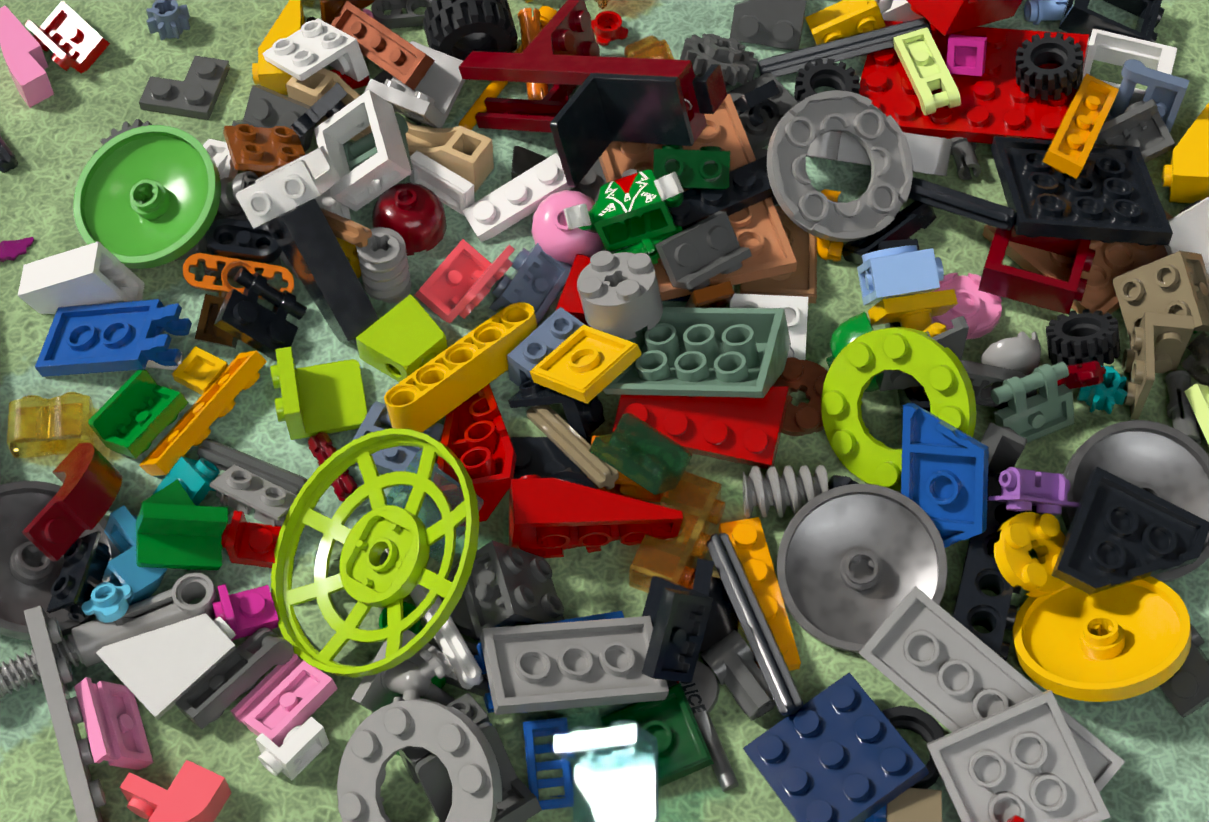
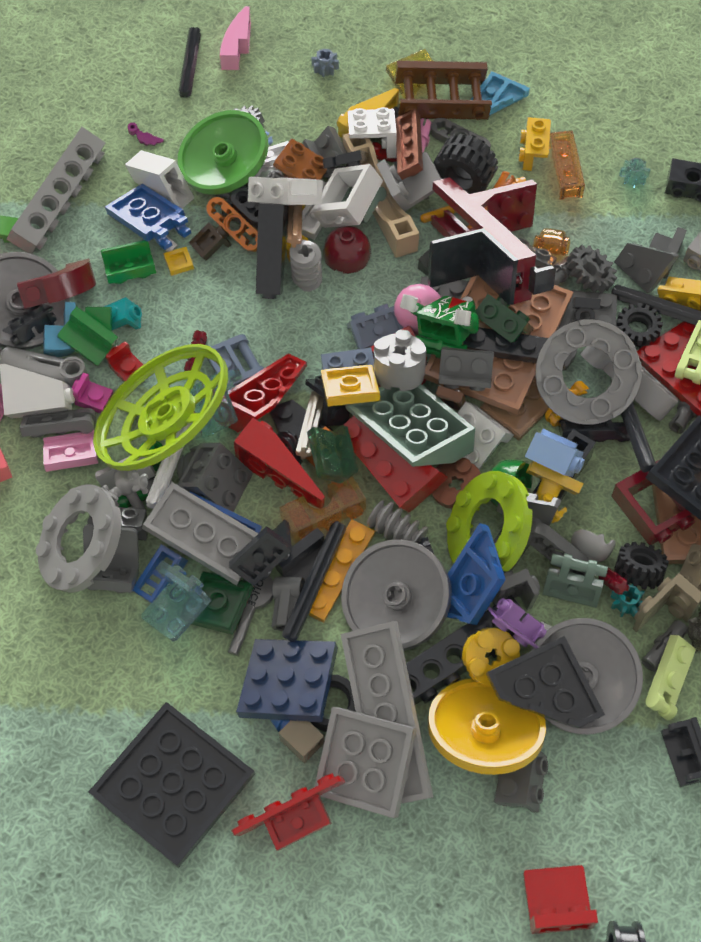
camera: 40 degrees right, 5 degrees up
clear yellow brick [7,392,95,458] -> none
bracket [24,0,110,74] -> none
medium azure plate [82,582,132,623] -> none
dark grey plate [139,56,230,120] -> none
light orange plate [139,350,267,476] -> none
dark grey axle [197,439,307,495] -> none
light grey hinge [210,464,297,526] -> none
black plate [214,268,307,361] -> none
white bracket [255,717,329,781] -> none
lime bracket [270,346,368,440] -> none
lime torso [356,294,447,382] -> none
yellow beam [384,302,538,433] -> none
white tile [410,151,475,216] -> none
coral bracket [414,239,515,324] -> none
white plate [462,153,574,242] -> none
red plate [591,11,628,46] -> none
bright pink tile [932,272,1002,340] -> none

